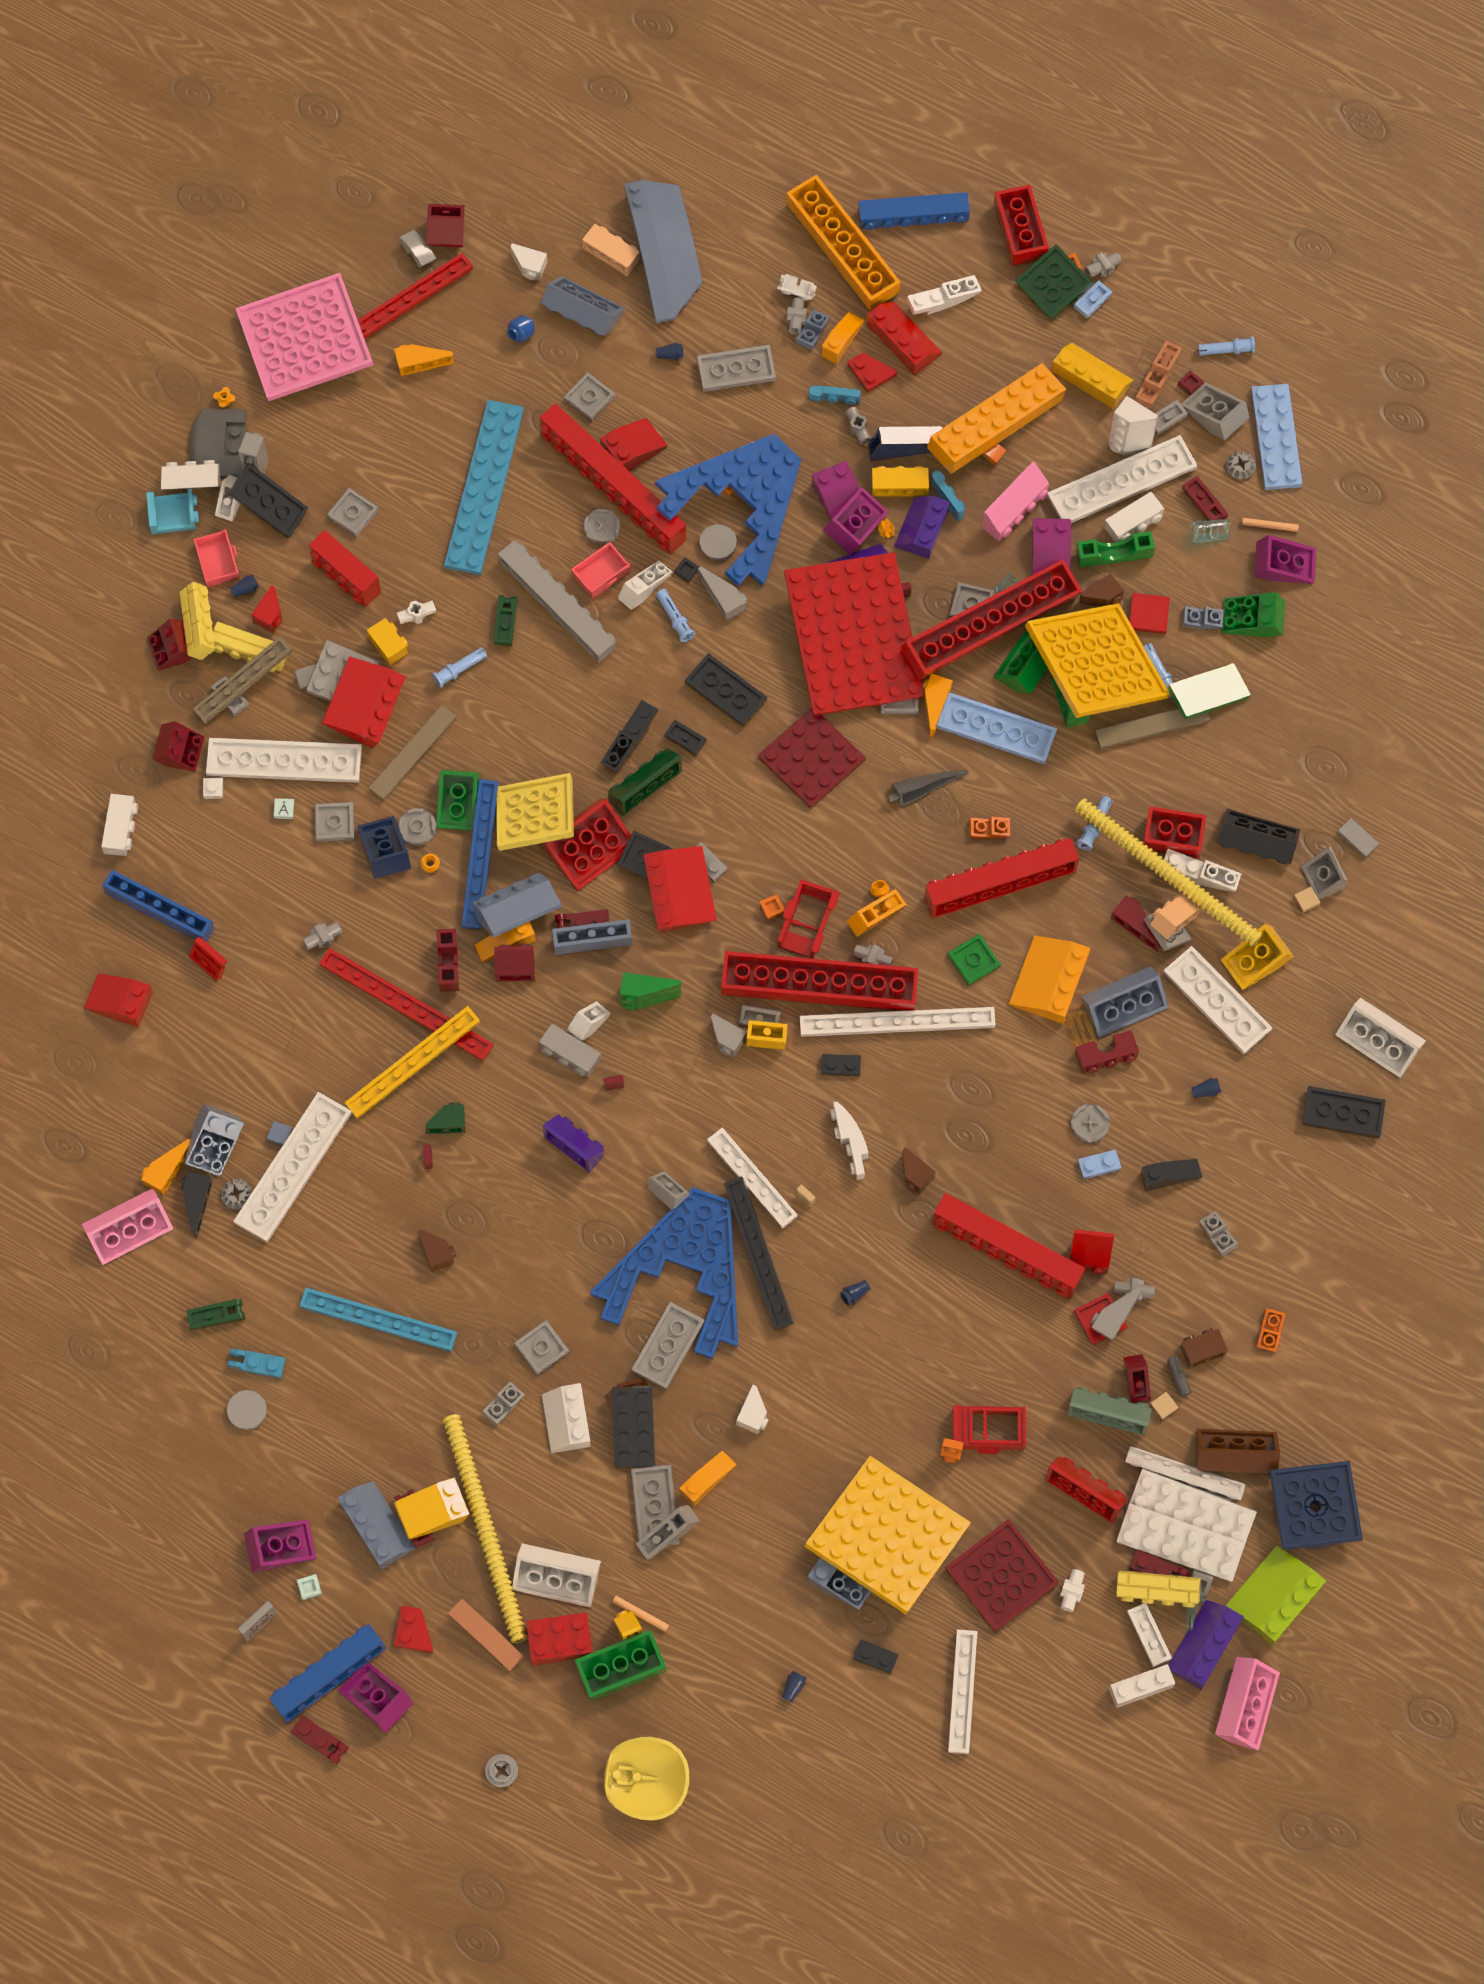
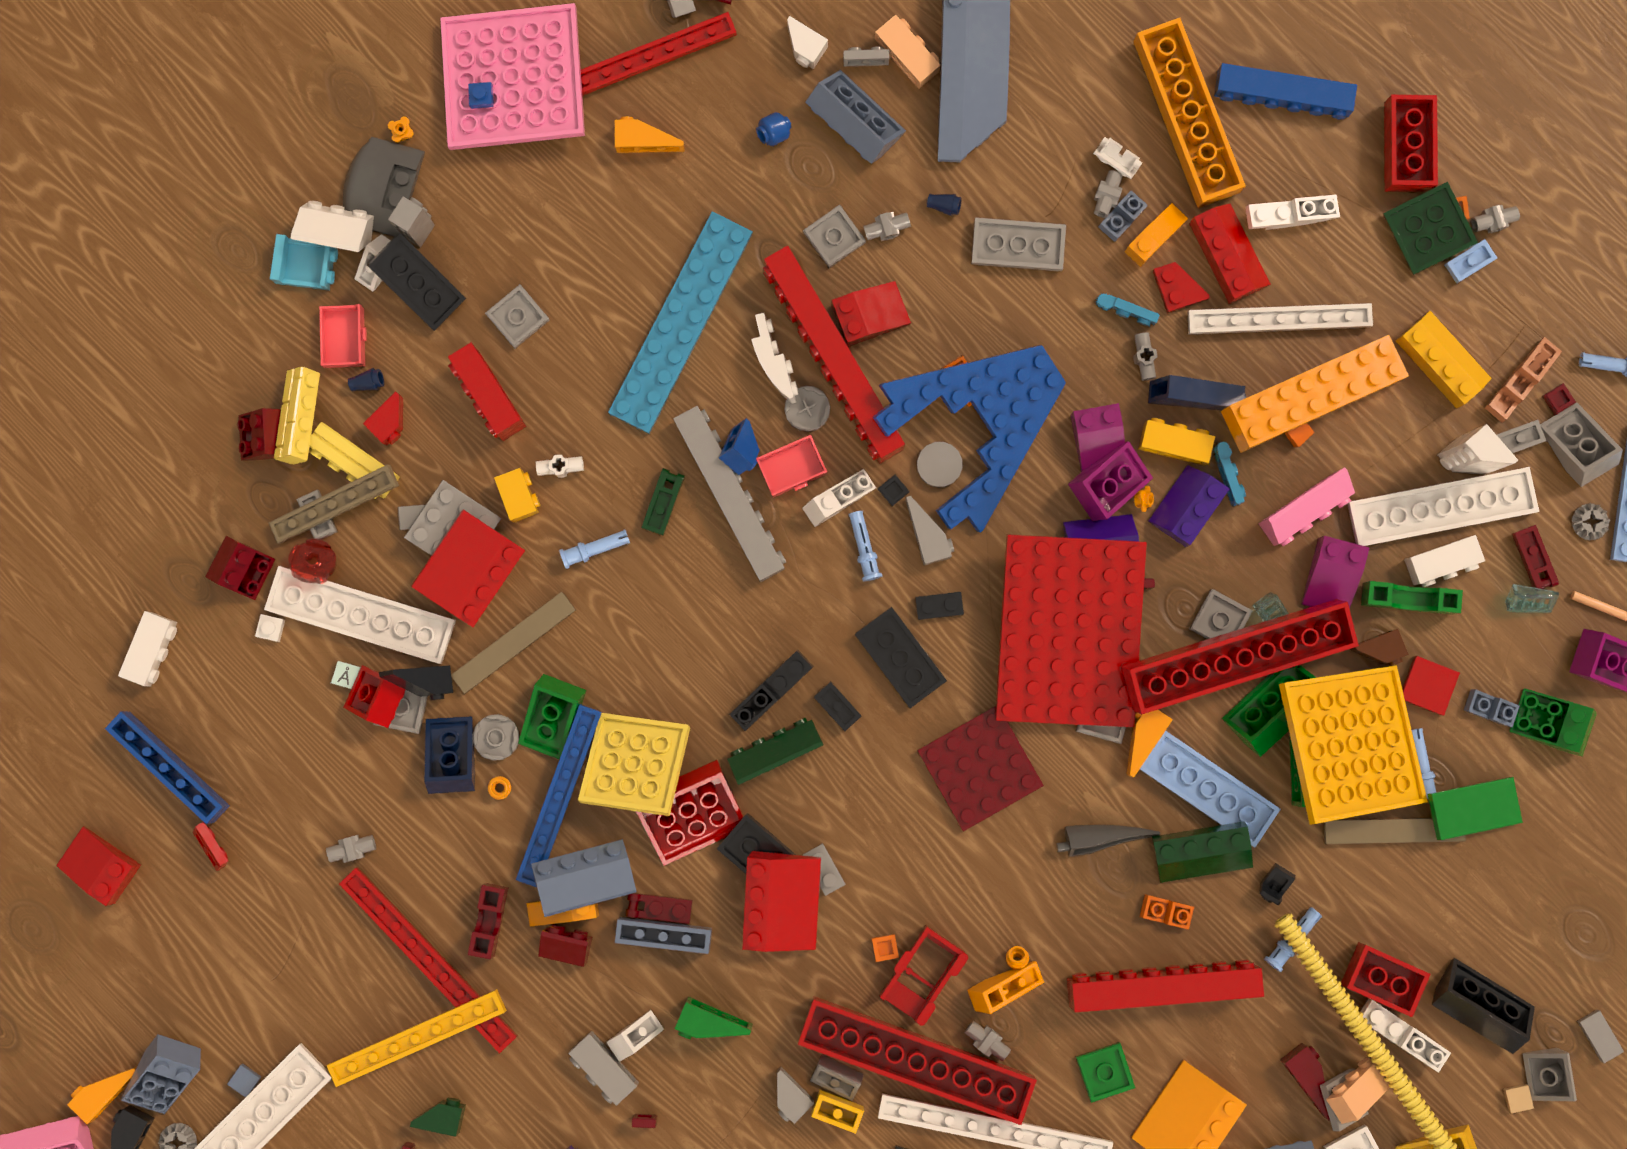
camera: 15 degrees right, 15 degrees up
none -> clear red plate [289,539,337,584]
none -> red slope [343,665,405,728]
none -> black slope [379,665,453,700]
none -> blue plate [468,82,494,109]
none -> blue slope [719,418,760,475]
none -> white slope [751,313,799,404]
none -> light grey plate [843,47,889,67]
none -> light grey axle [863,212,911,241]
none -> black plate [915,592,964,620]
none -> dark green slope [1152,821,1253,883]
none -> white plate [1187,303,1373,334]
none -> black bracket [1259,863,1296,905]

